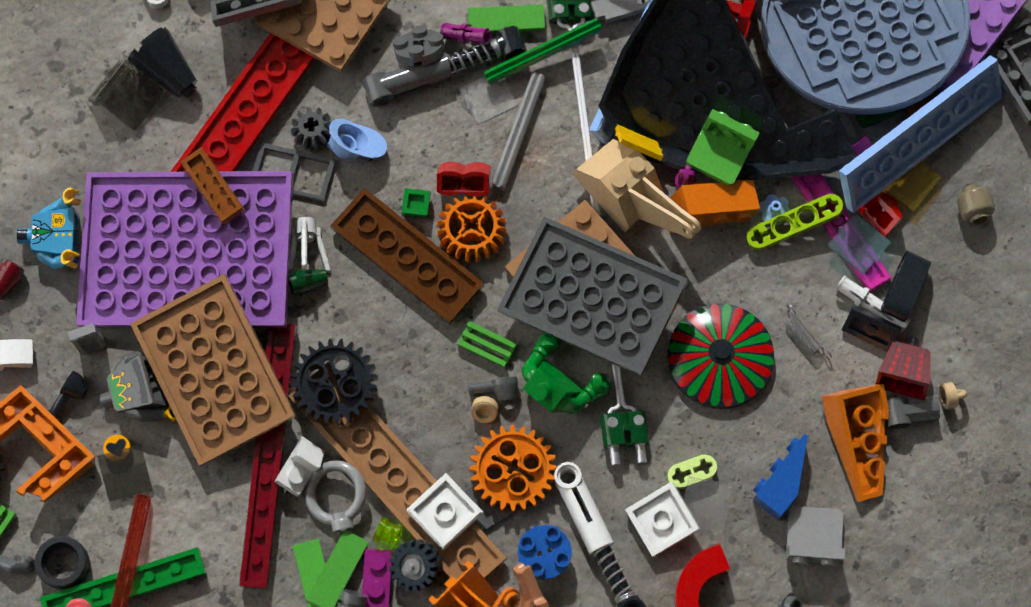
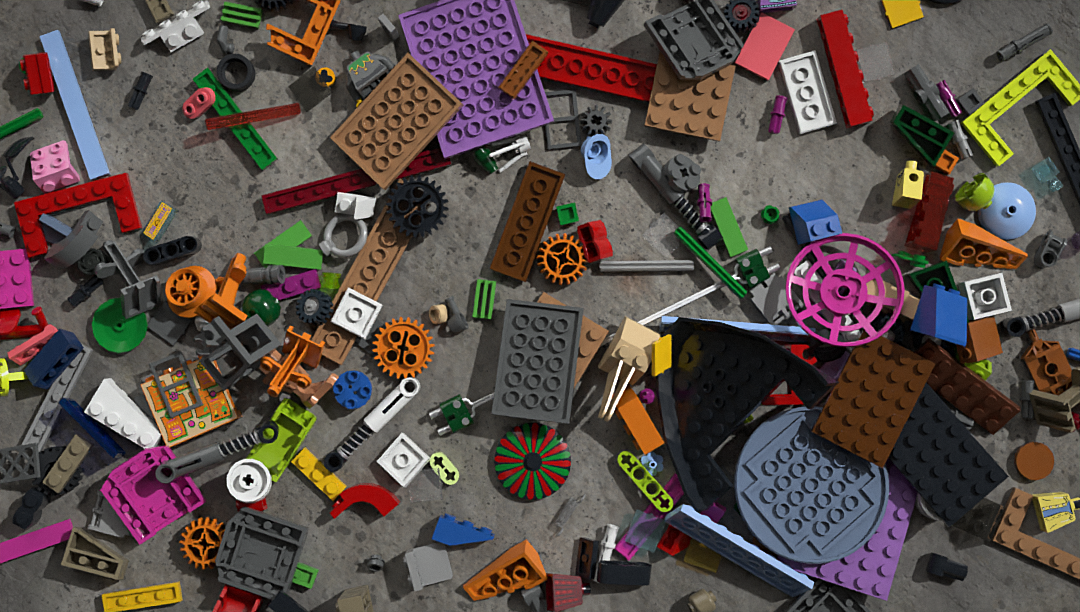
camera: 65 degrees right, 15 degrees up
green torso [521,333,611,414] -> none
bright green bracket [686,109,759,186] -> none

